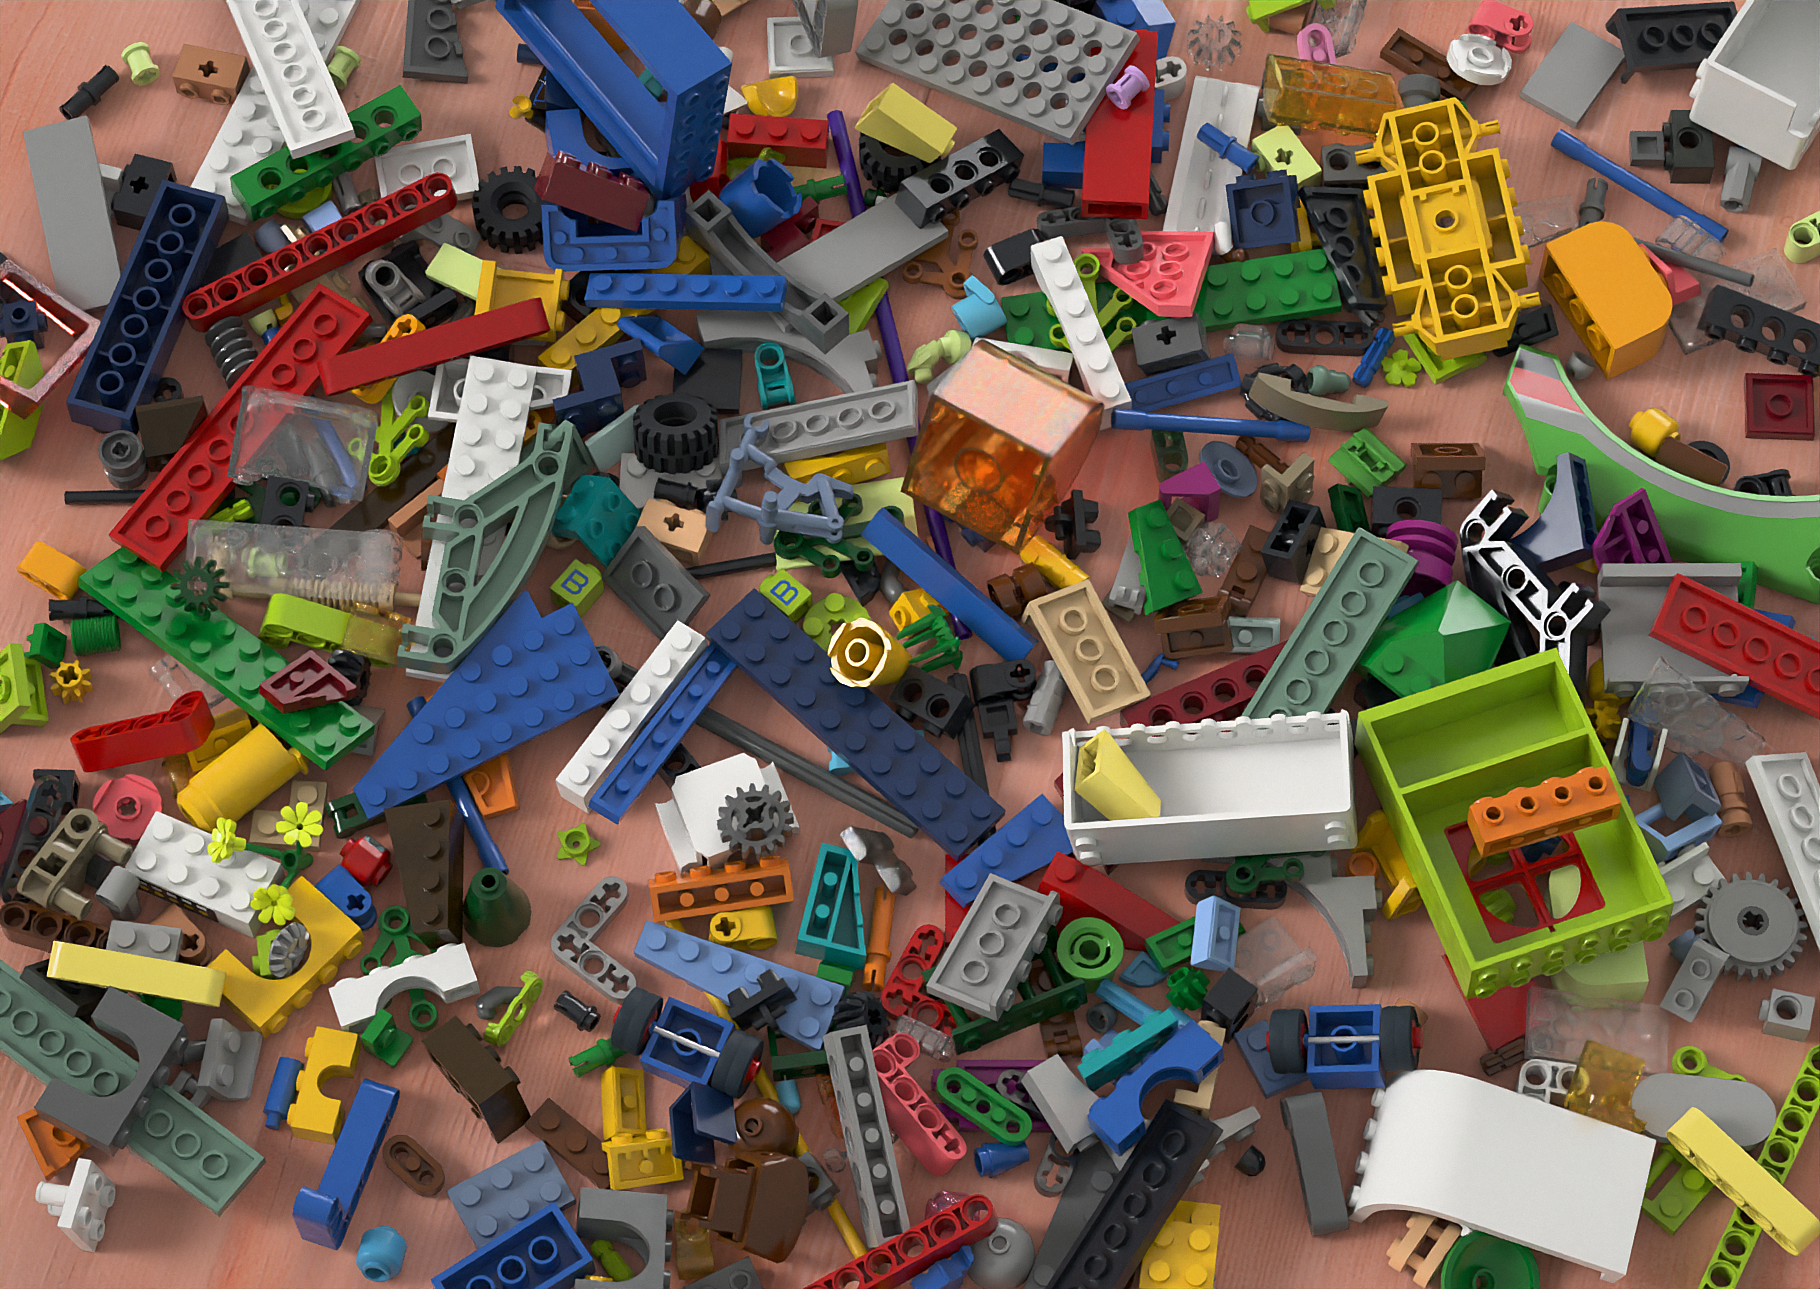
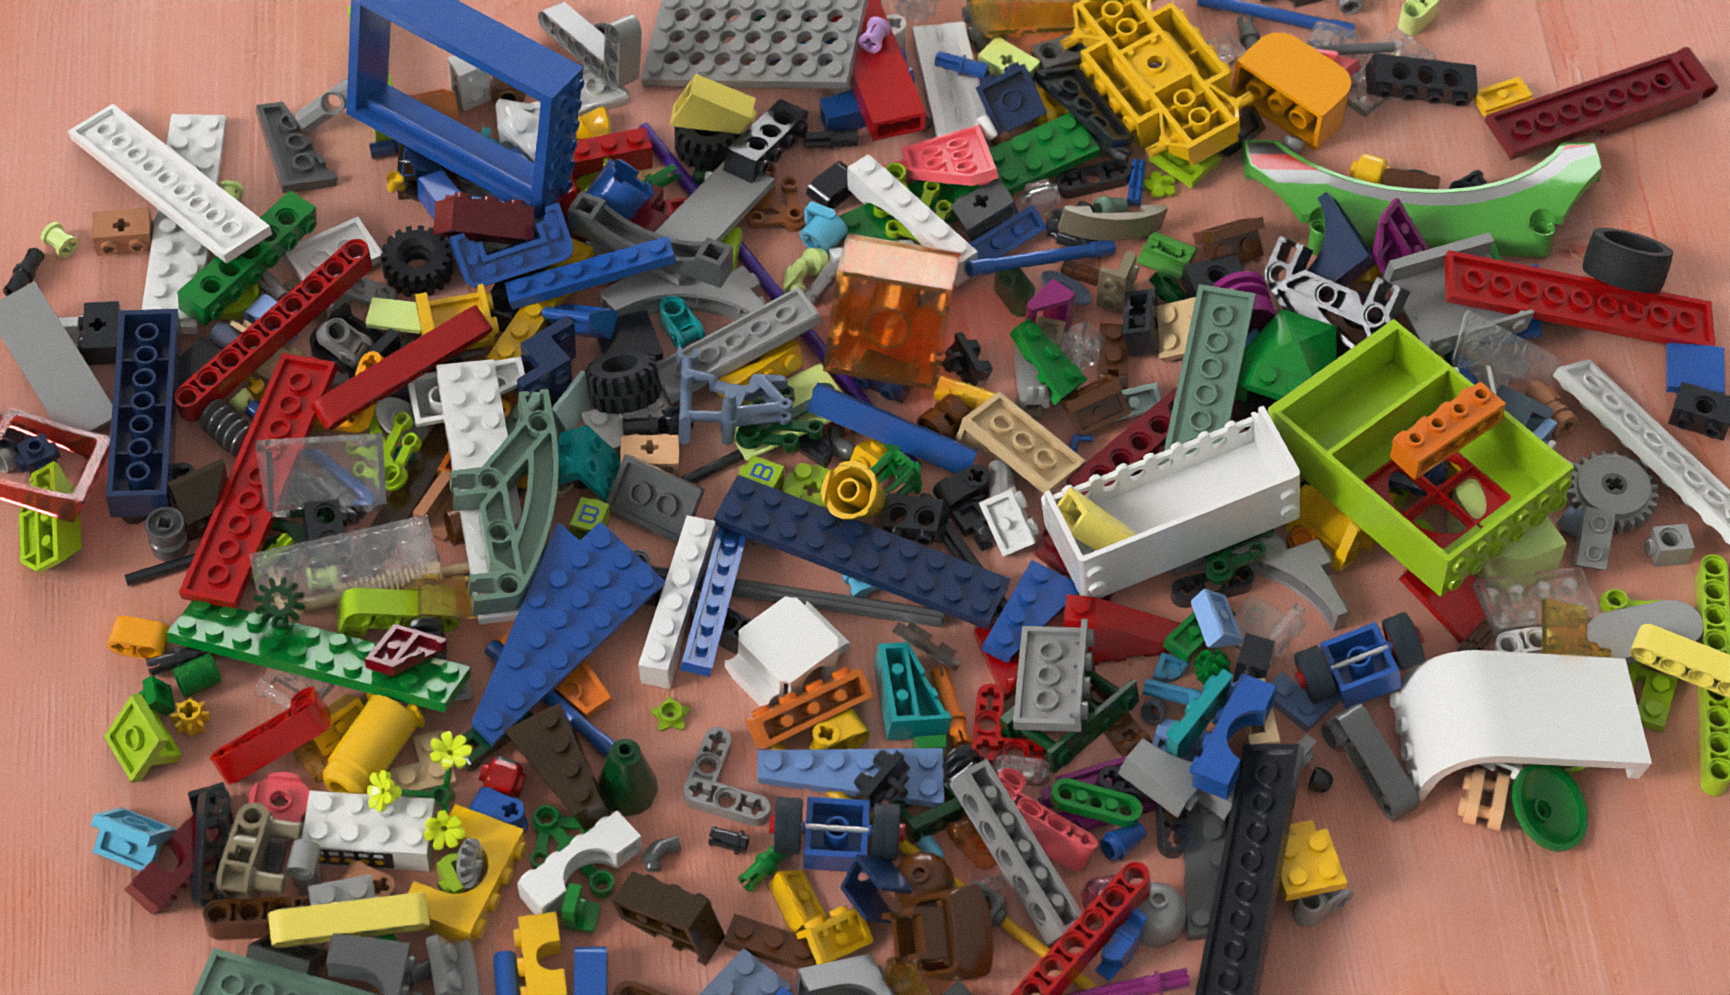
camera: 25 degrees left, 10 degrees down
lime piece [483,970,543,1047] -> none
dark grey gear [717,783,794,860] -> none
dark grey beam [1037,206,1144,265] -> none
bright green piece [1056,917,1124,993] -> none
dark red tile [1744,373,1815,441] -> none
none -> white bracket [979,486,1040,557]

